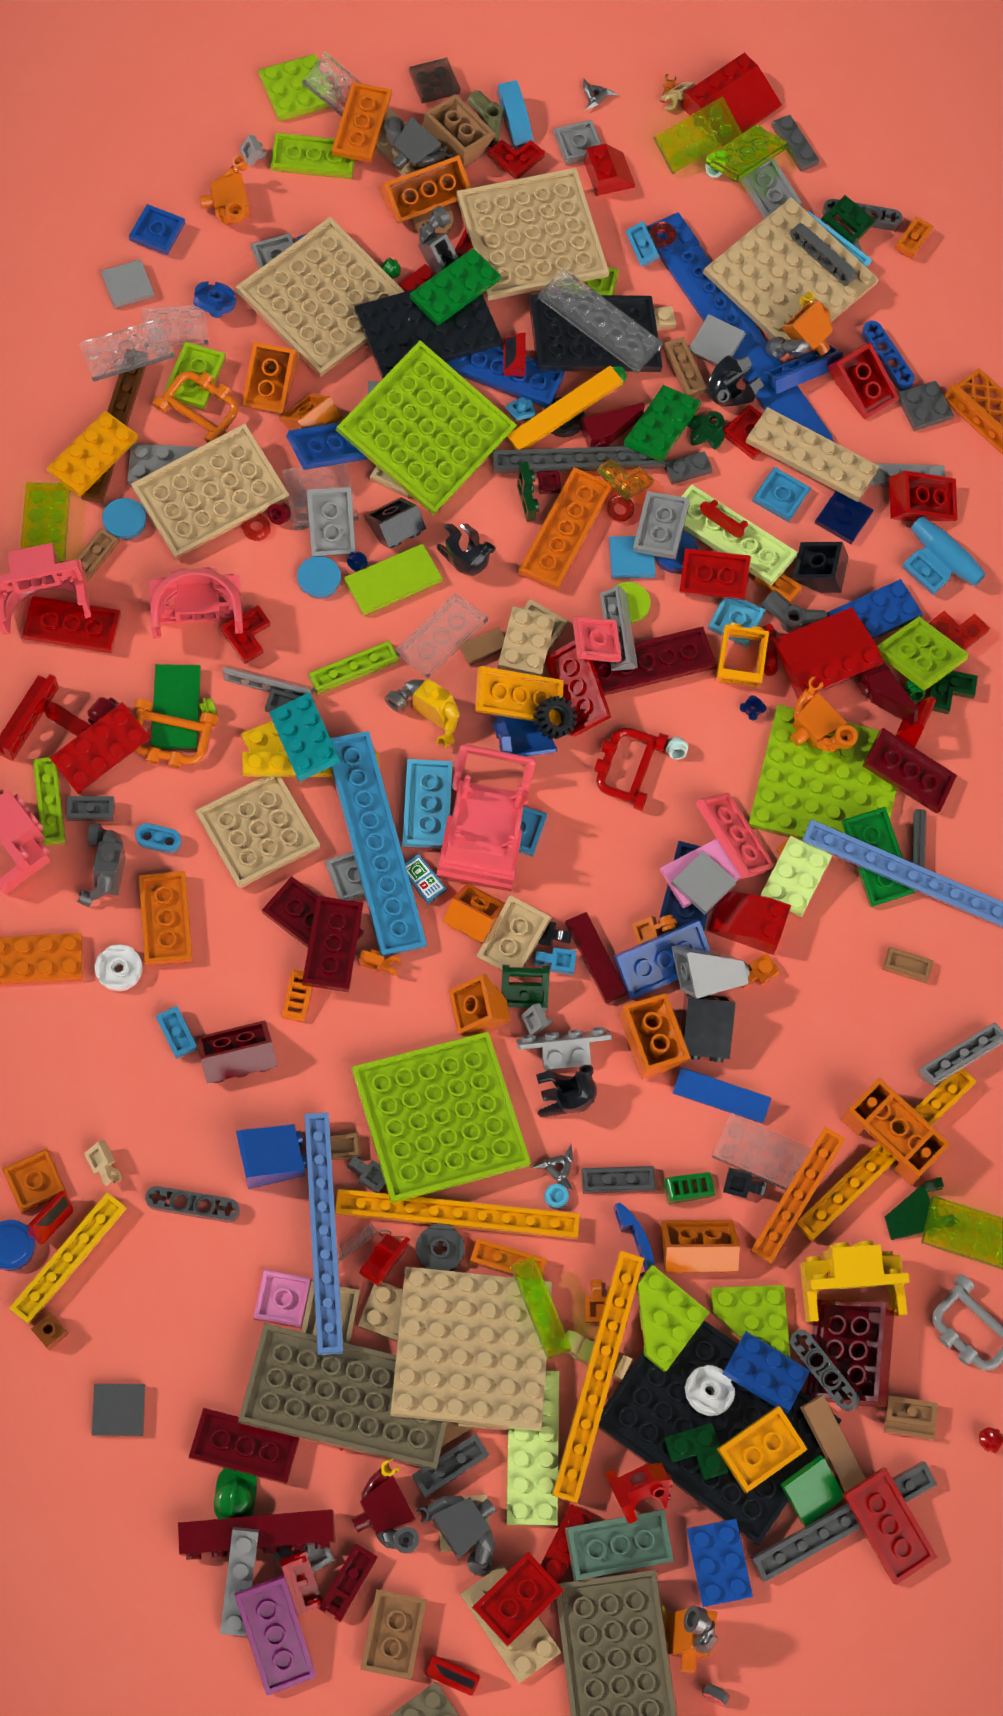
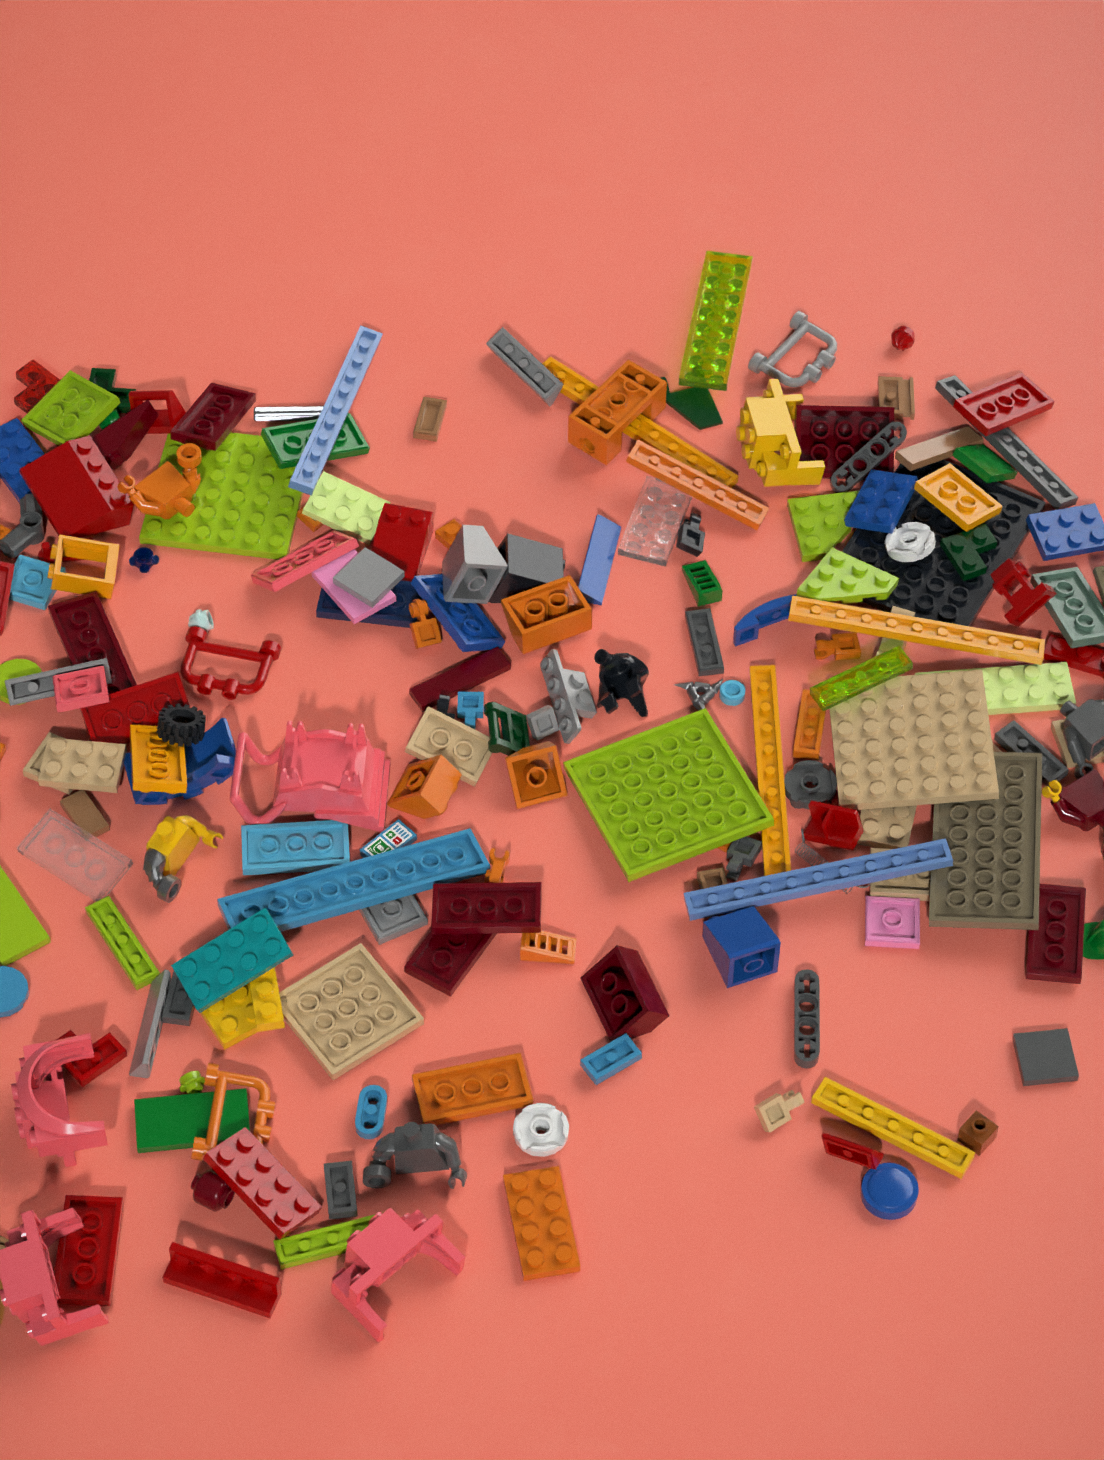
camera: 90 degrees left, 15 degrees down
orange tile [2,1148,67,1214] -> none
red piece [45,702,91,736] -> none
orange slope [661,1220,740,1274] -> none

